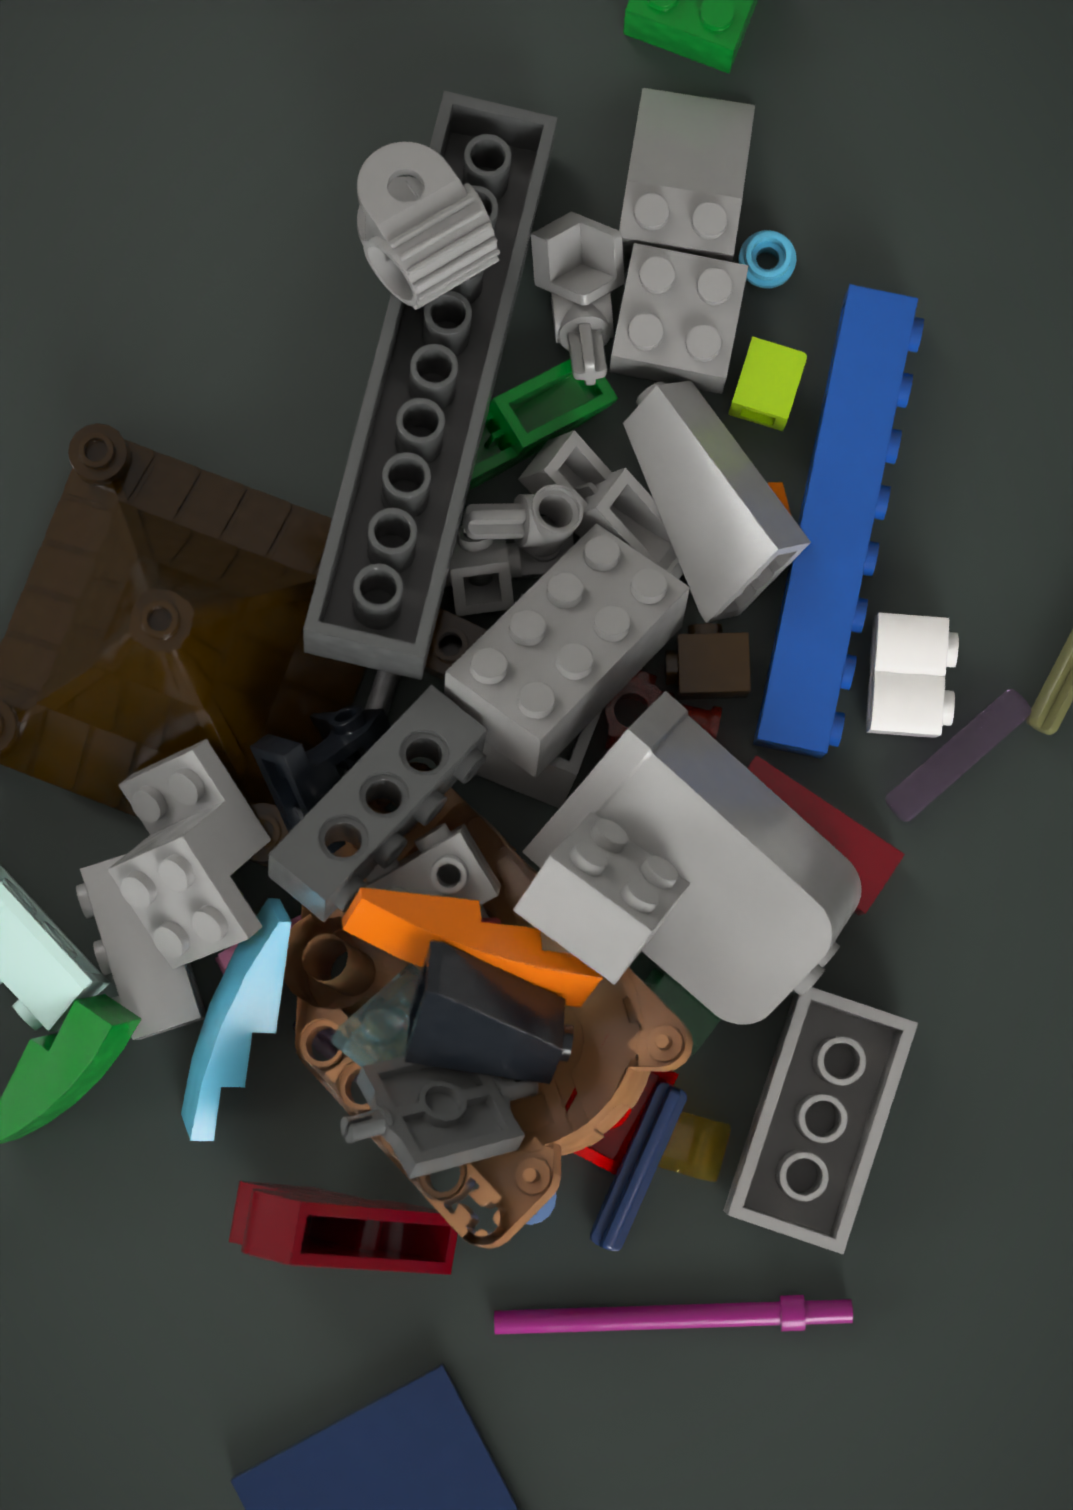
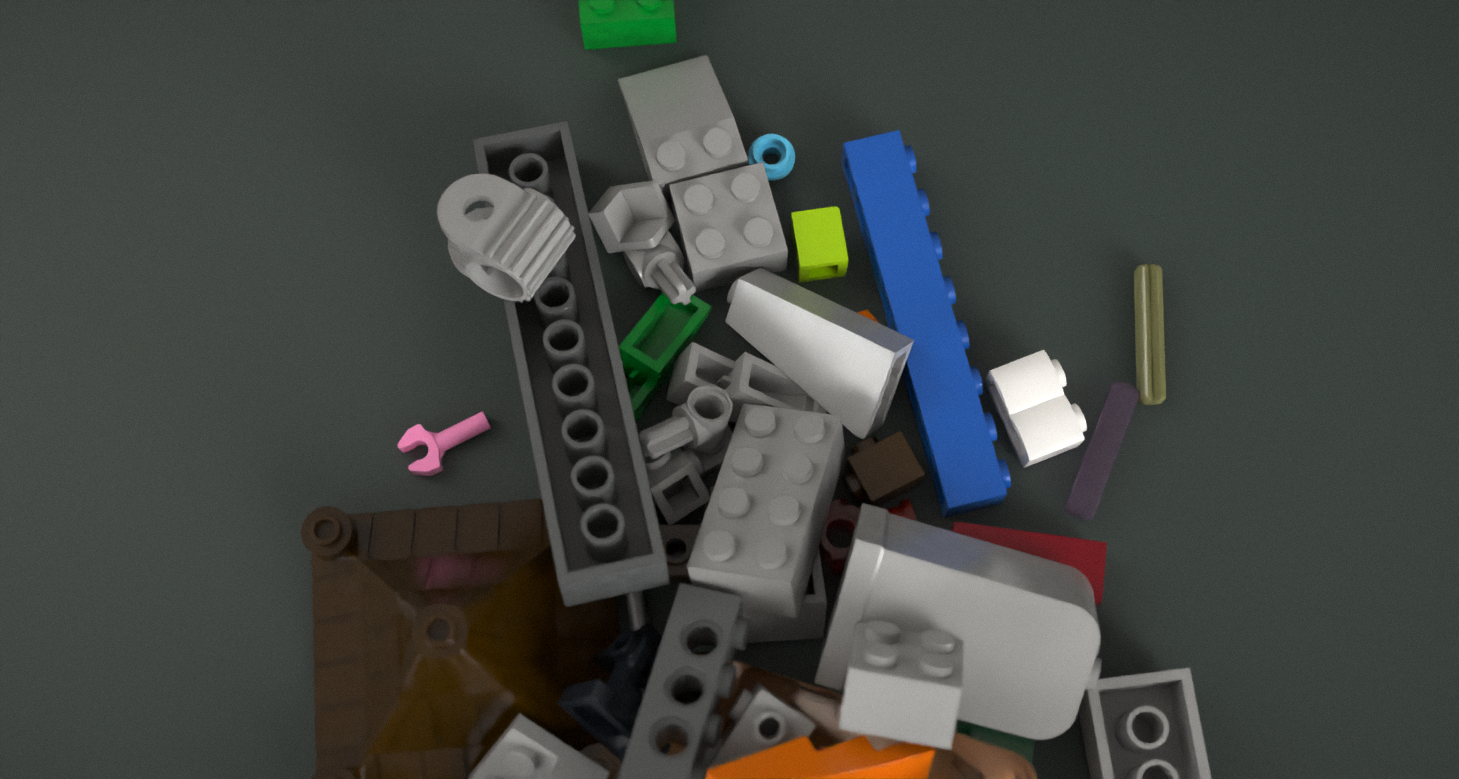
camera: 25 degrees left, 10 degrees down
none -> bright pink bar [397,411,491,476]

